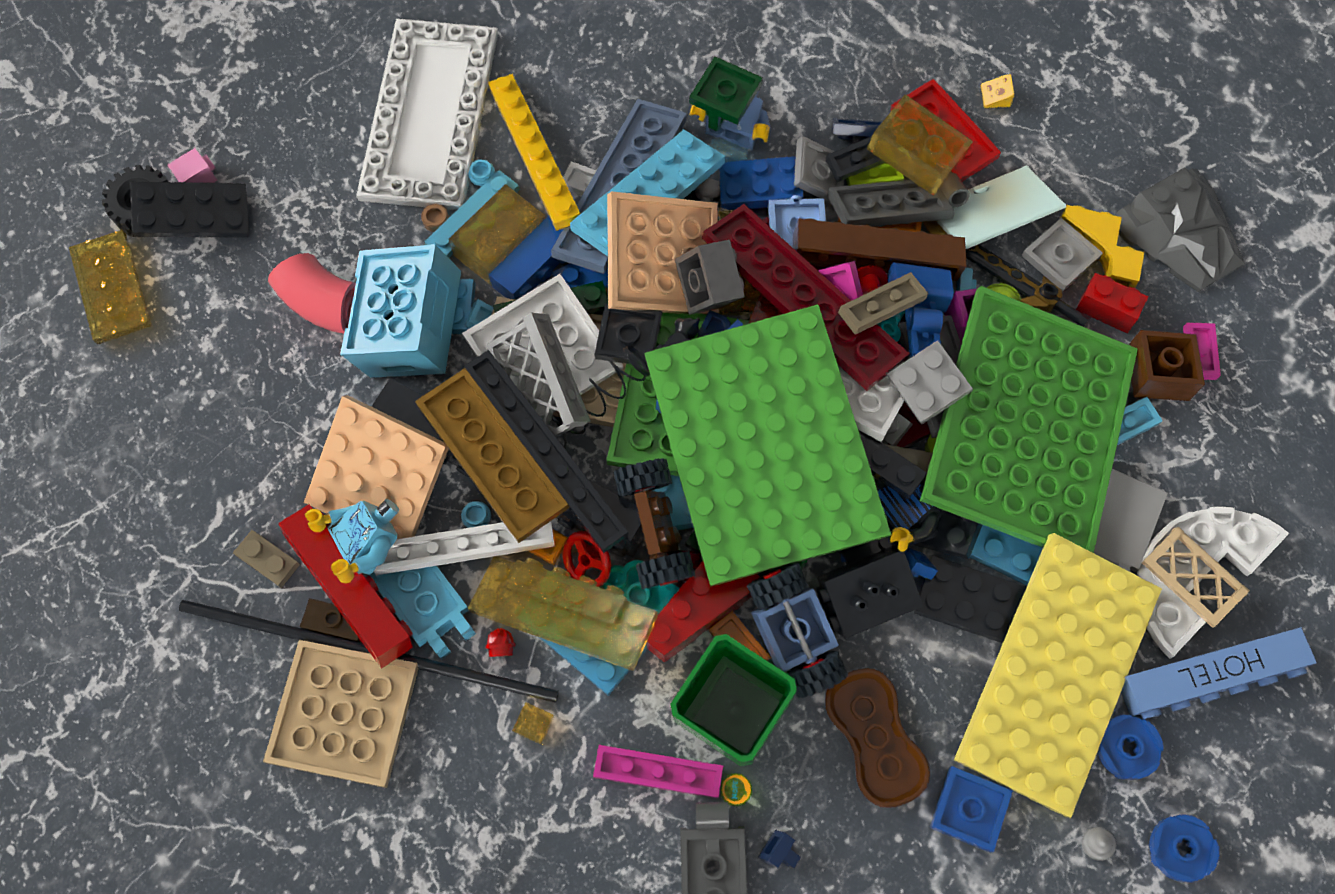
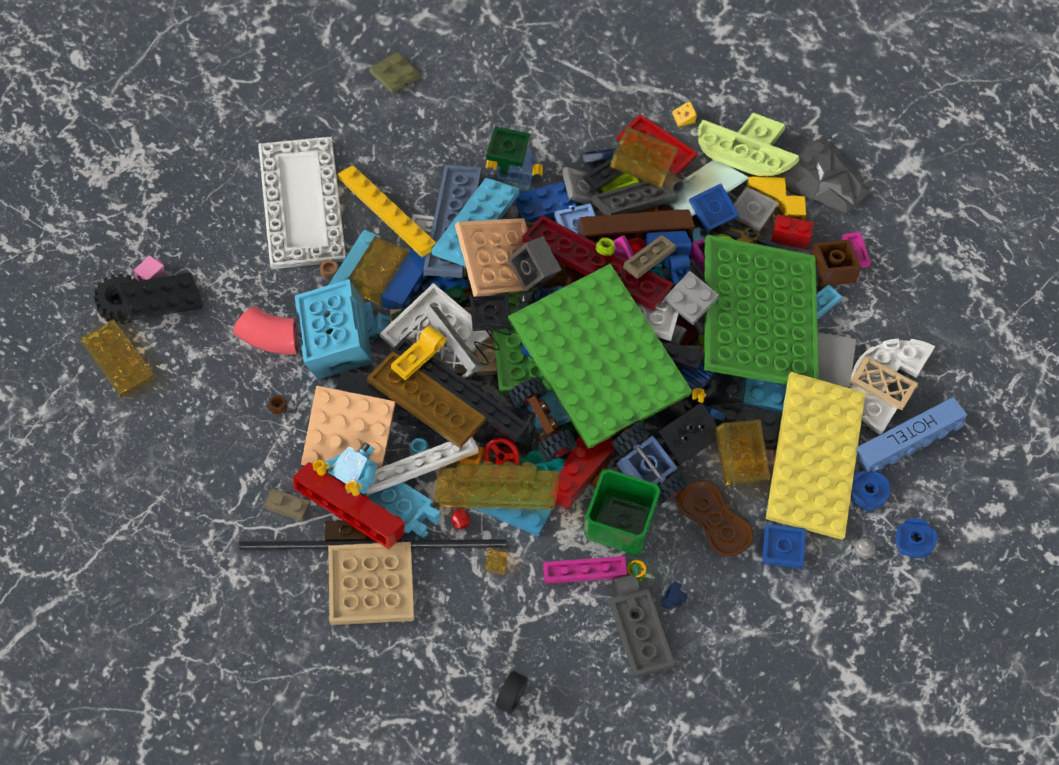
camera: 20 degrees left, 10 degrees down
medium azure plate [468,159,495,186] -> none
none -> reddish brown plate [268,395,287,414]
none -> yellow plate [391,325,446,380]
none -> lime plate [596,238,615,256]
none -> blue plate [688,183,739,232]
none -> yellowish green plate [698,113,799,177]
none -> clear yellow brick [715,420,770,487]

